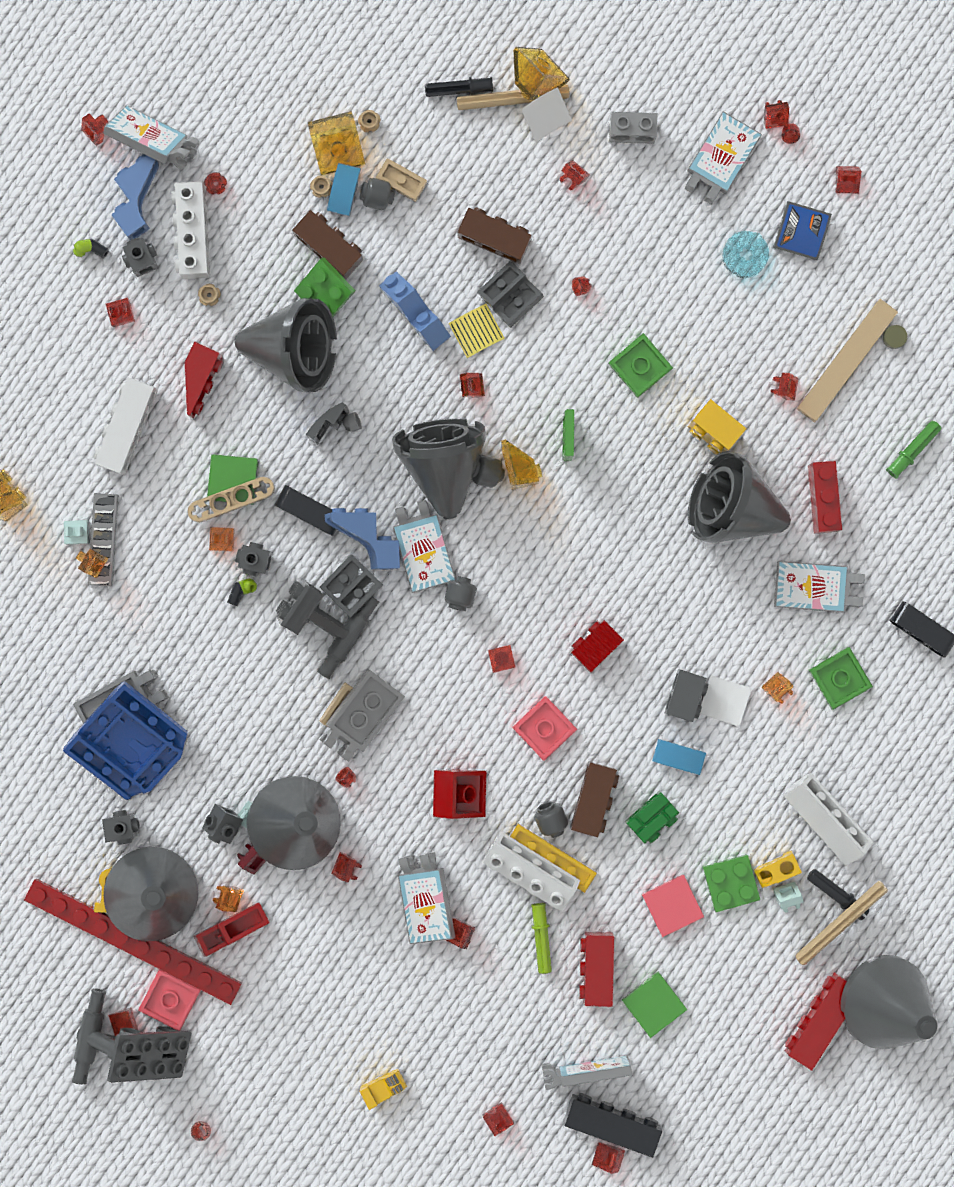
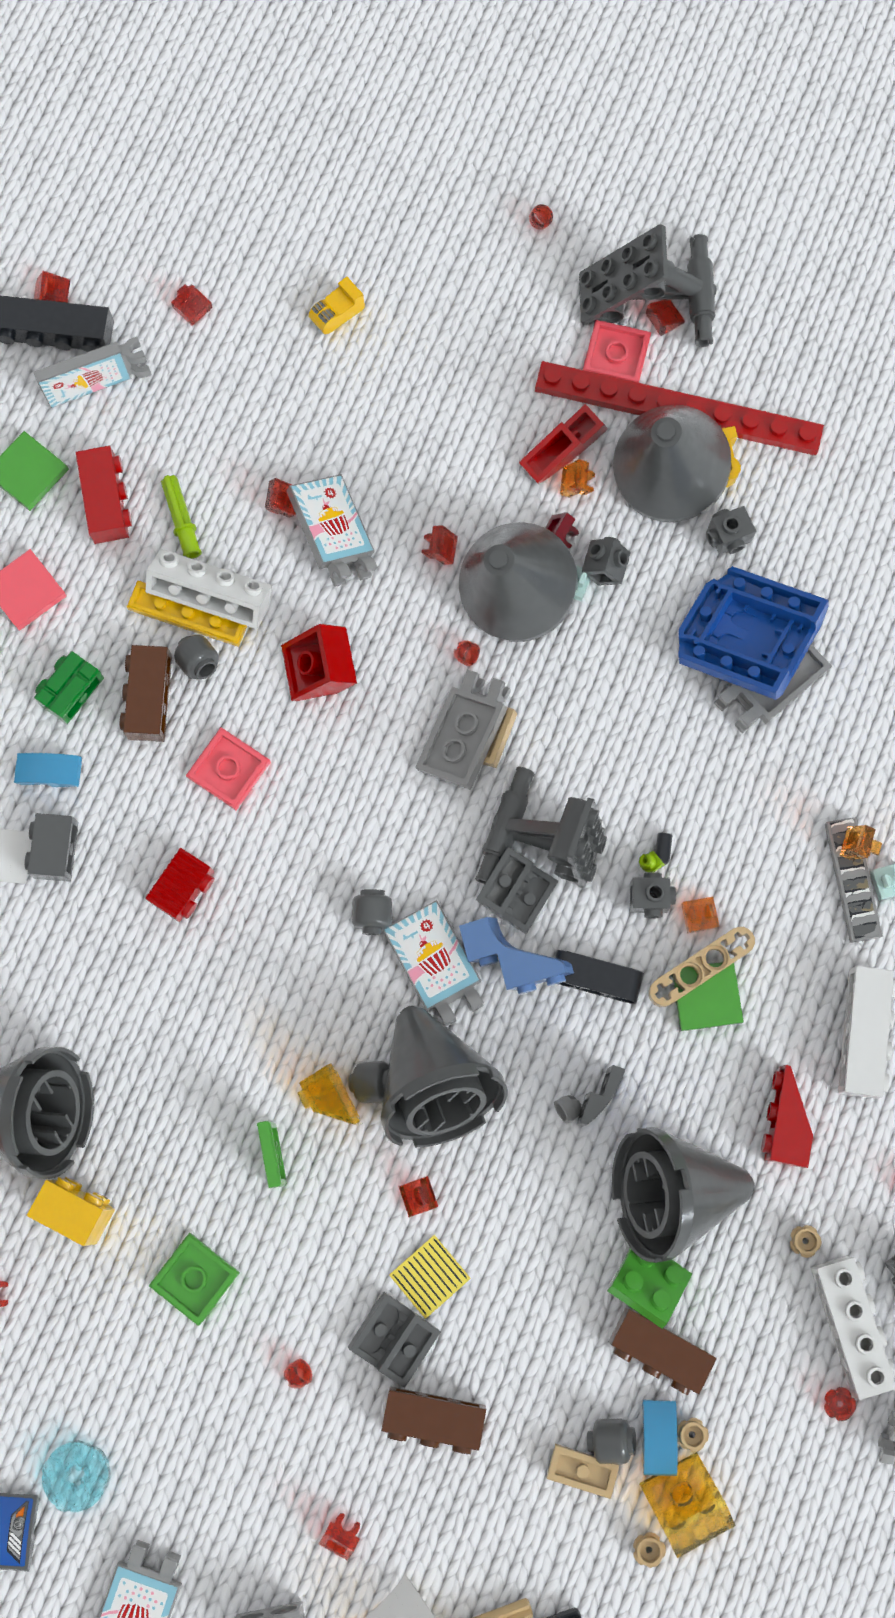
camera: 165 degrees right, 10 degrees down
medium blue arch [379,271,451,351] -> none
clear red plate [488,645,516,673] -> none

